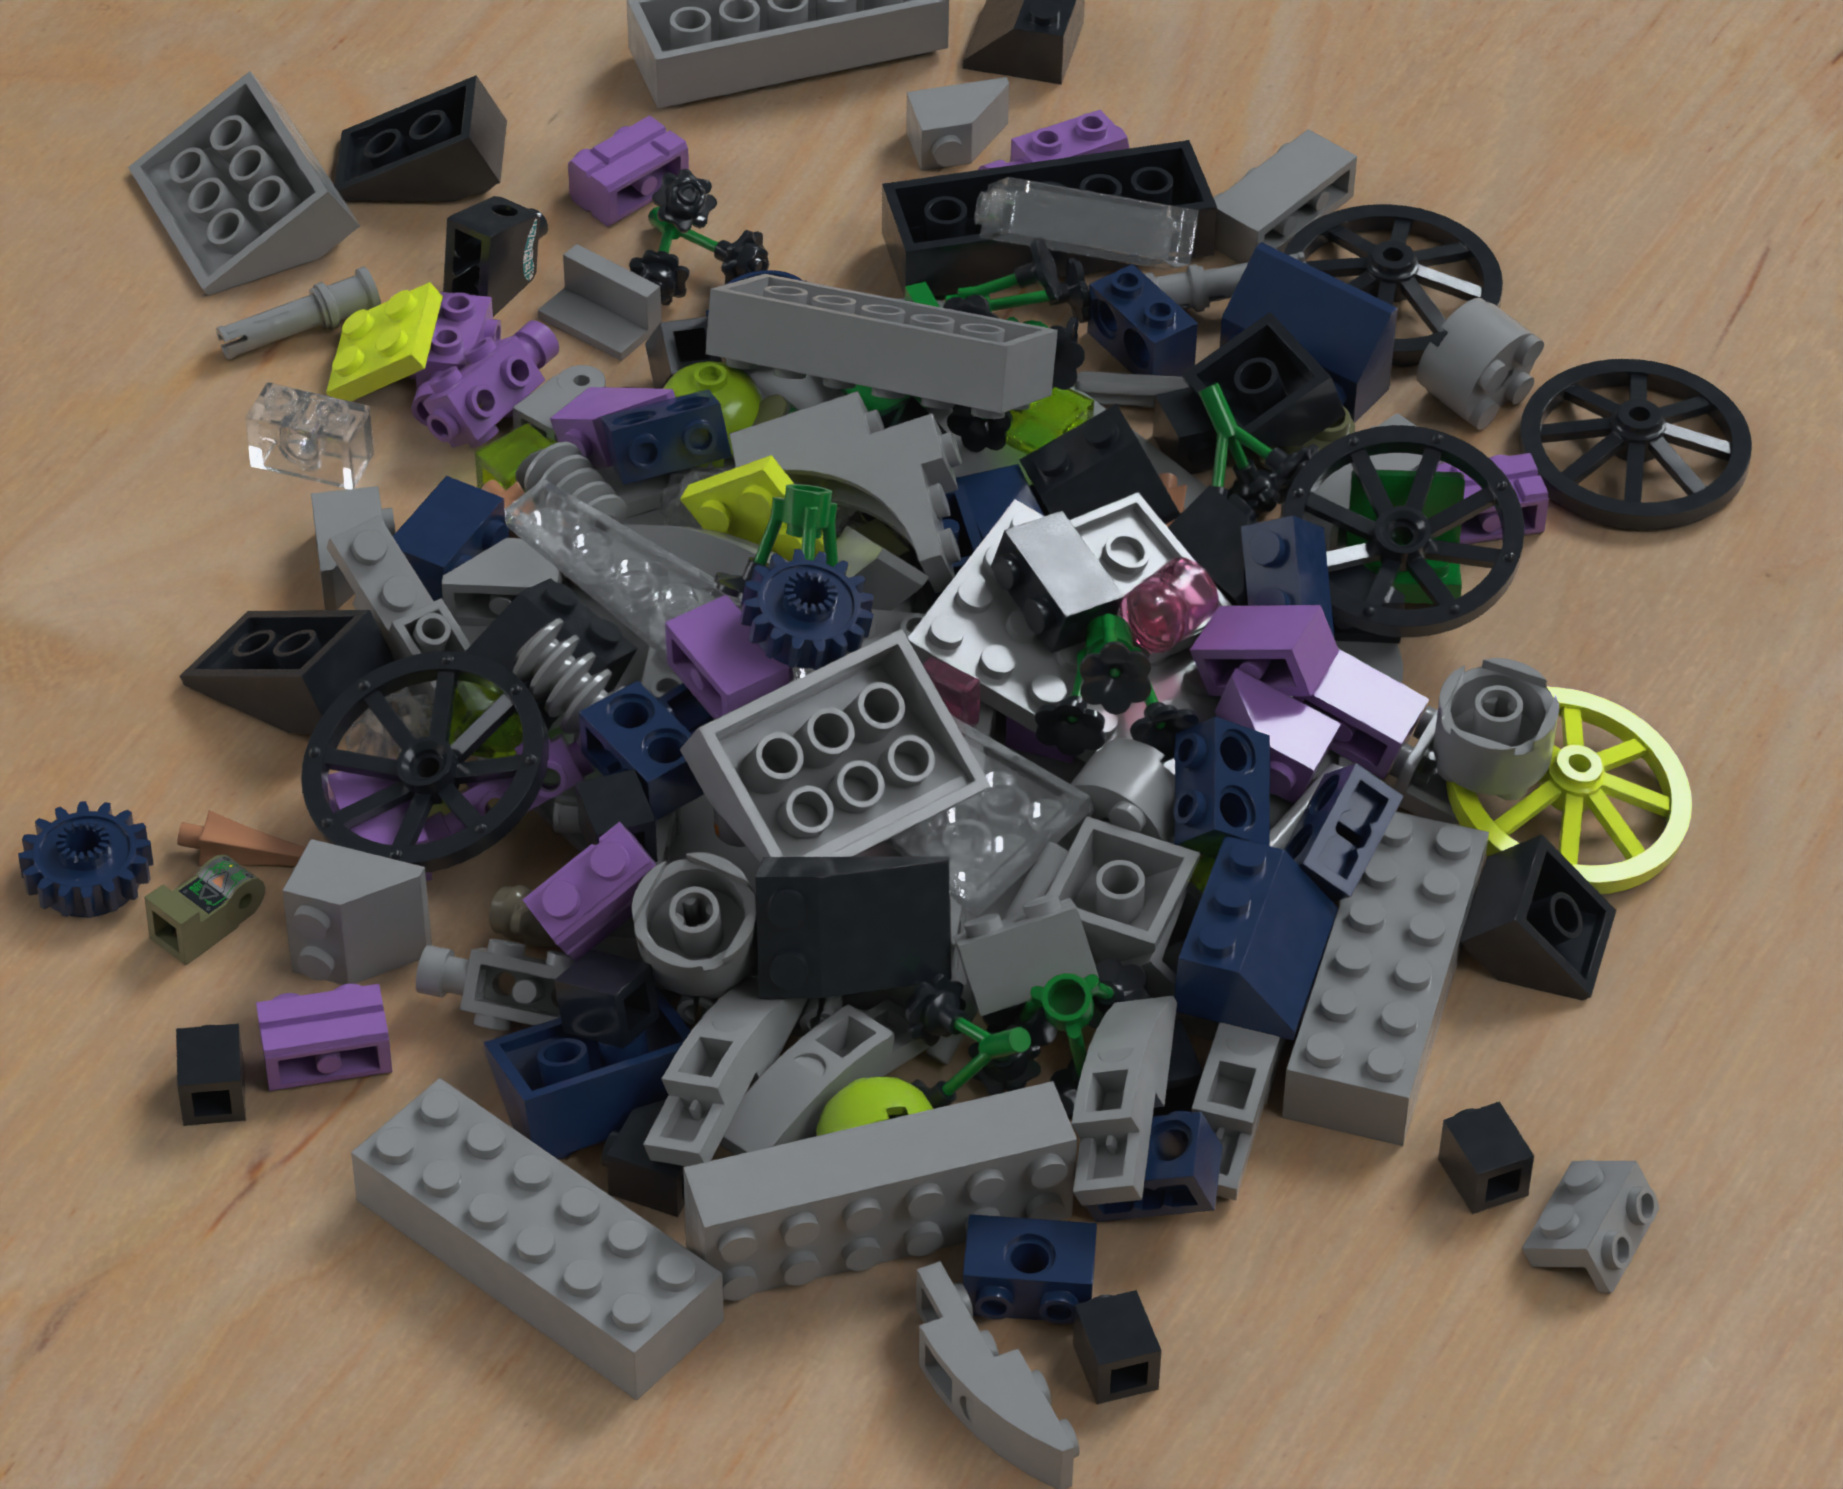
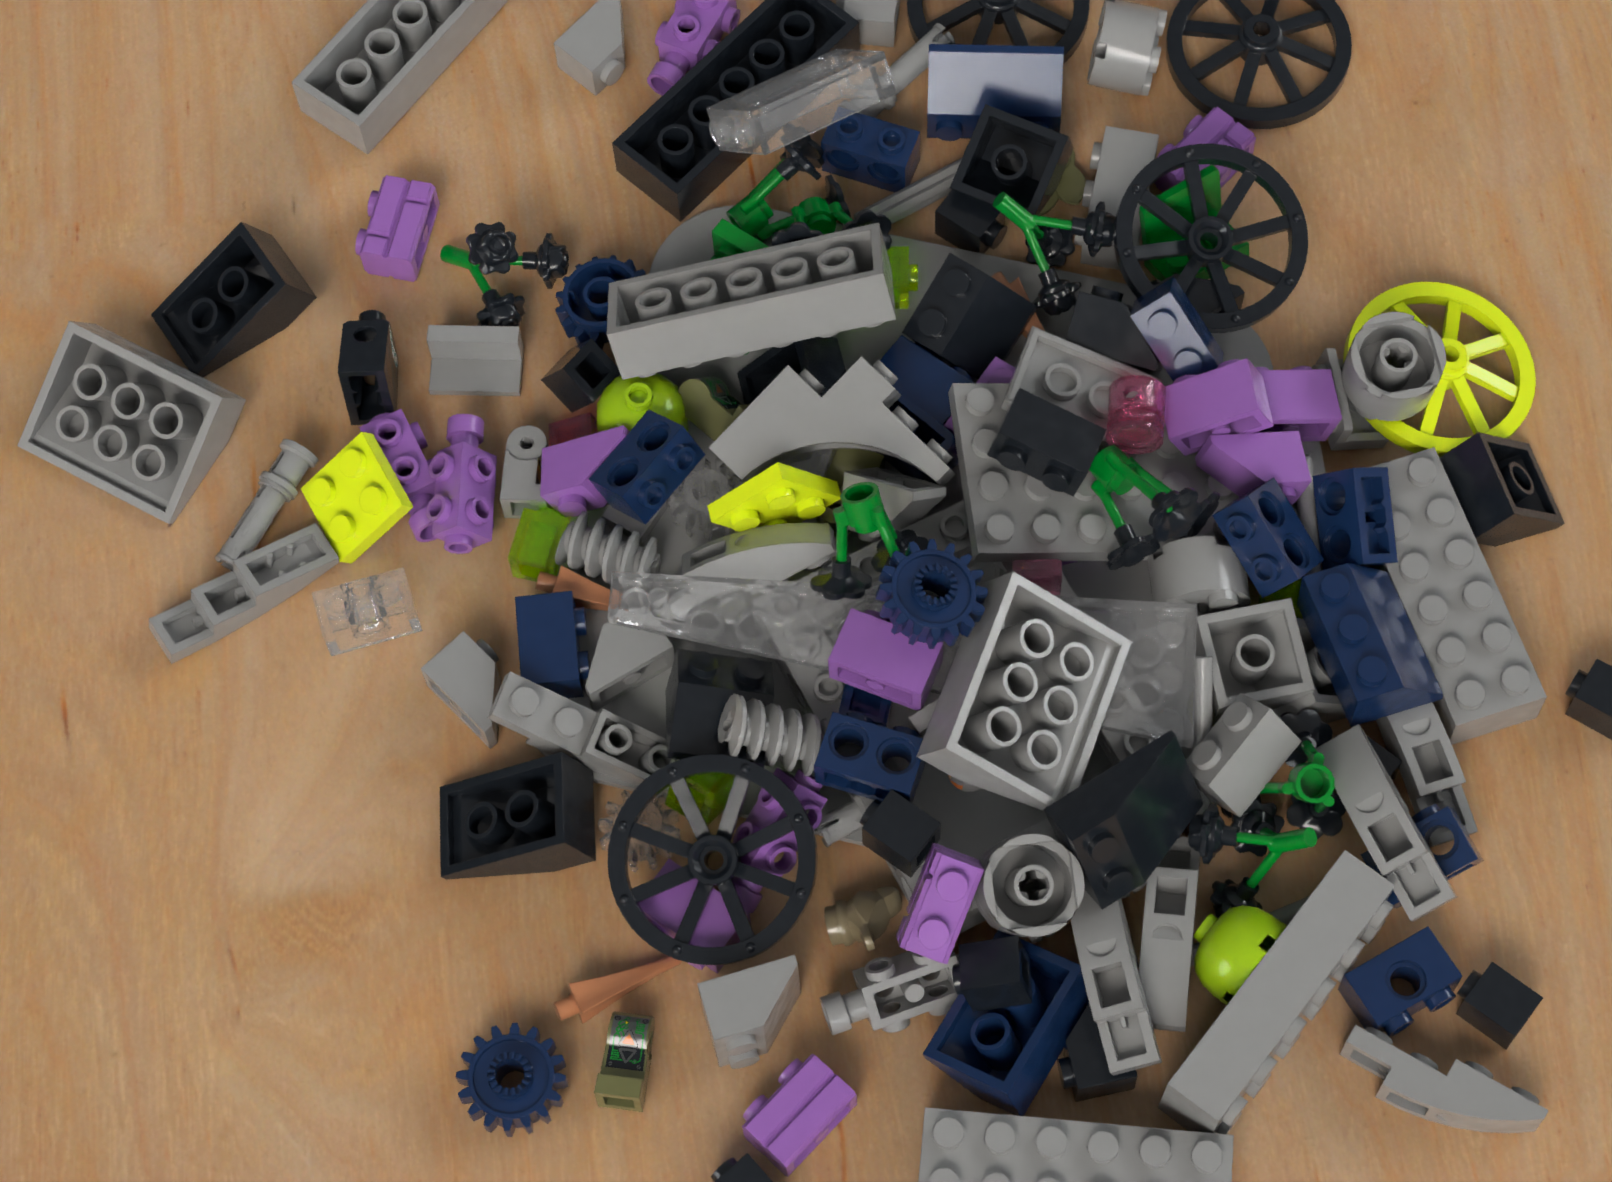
camera: 30 degrees left, 20 degrees up
none -> light grey slope [149,523,339,664]

